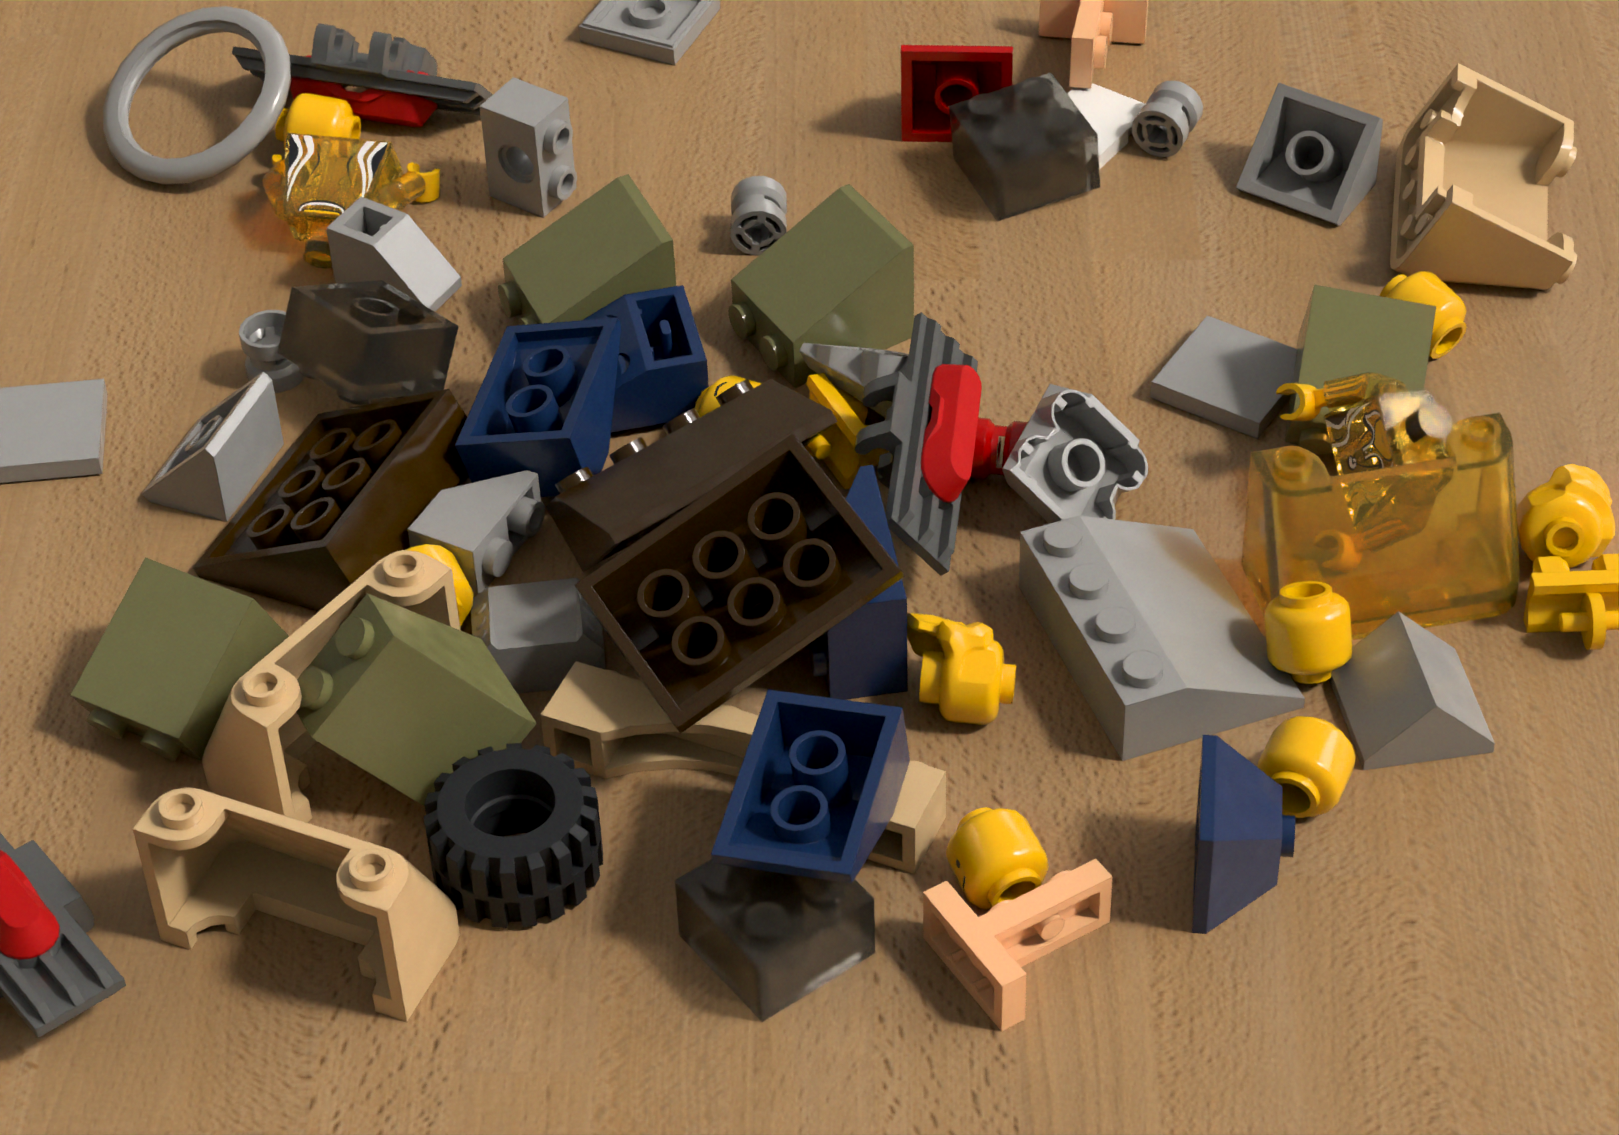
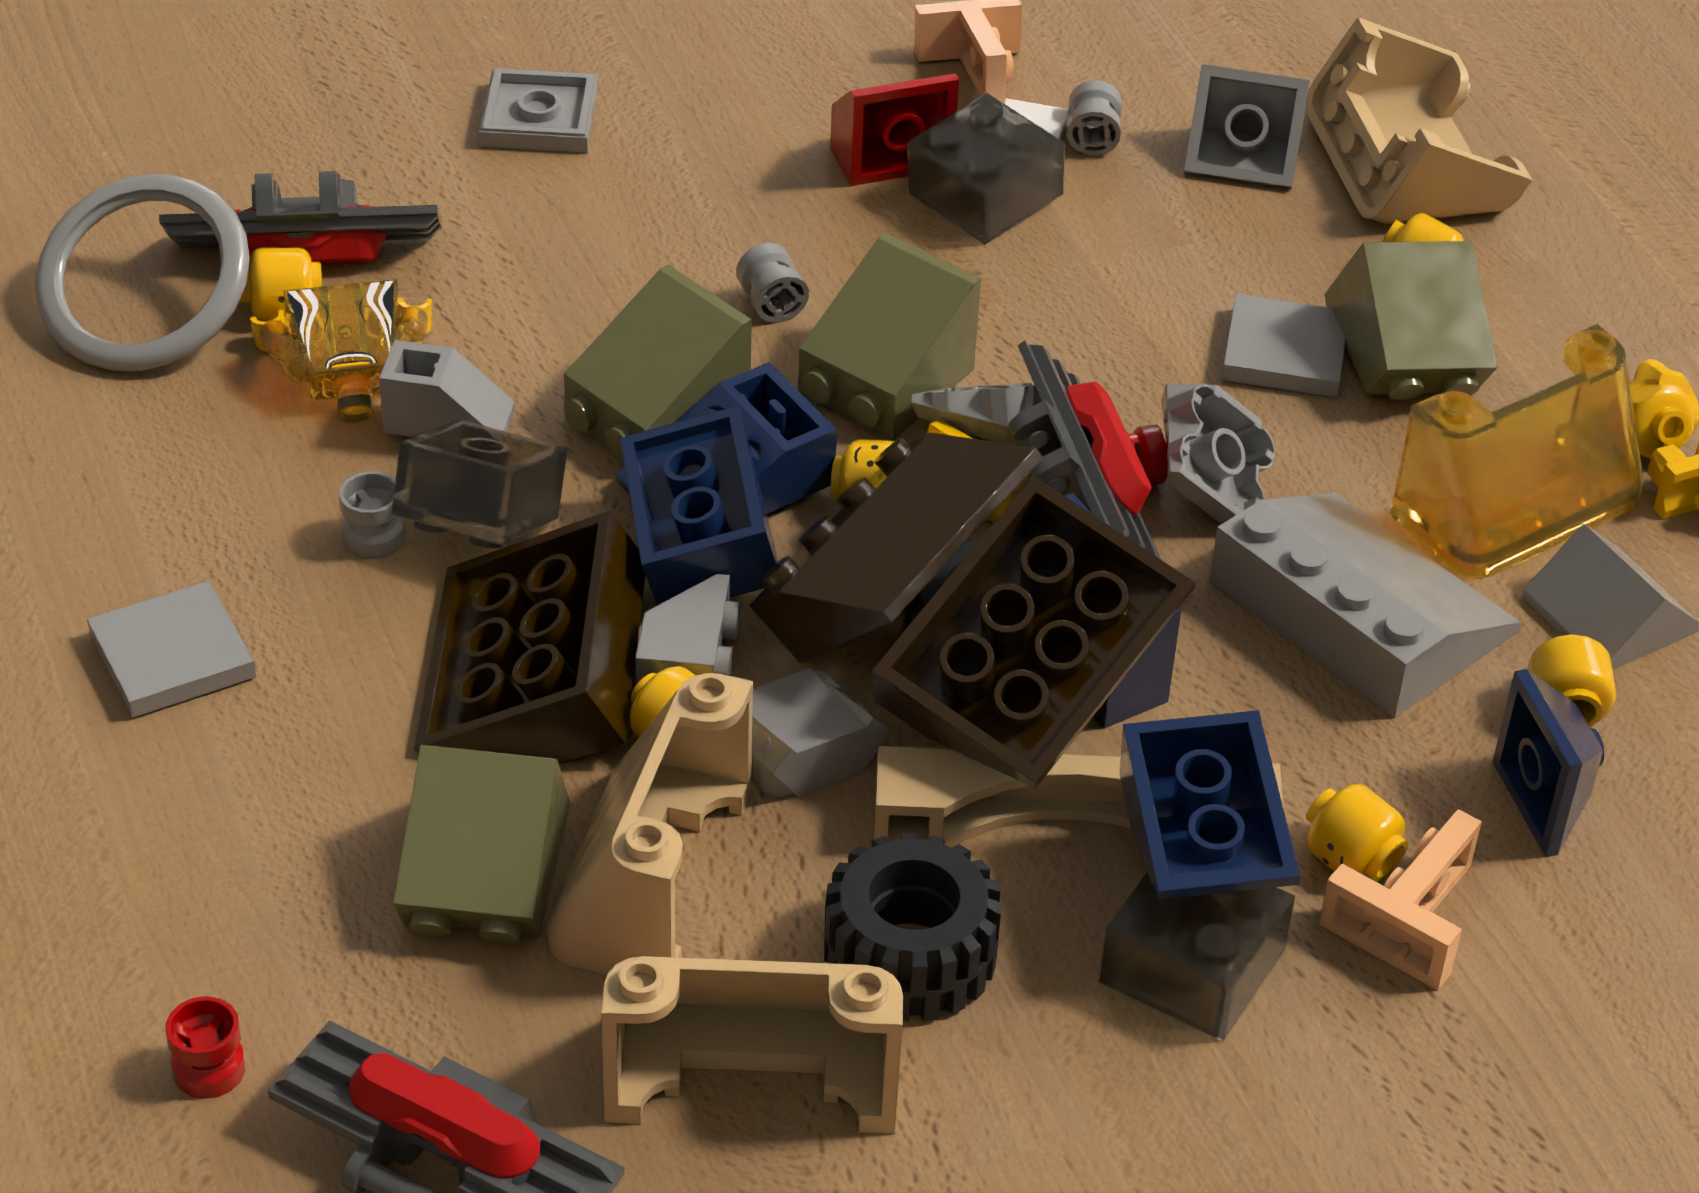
camera: 25 degrees left, 0 degrees up
light grey slope [142,371,284,522] -> none
olive slope [296,593,537,806] -> none
light grey brick [479,77,577,218] -> none
yellow head [907,613,1016,725] -> none
yellow head [1264,581,1352,684] -> none
clear yellow torso [1276,372,1453,570] -> none

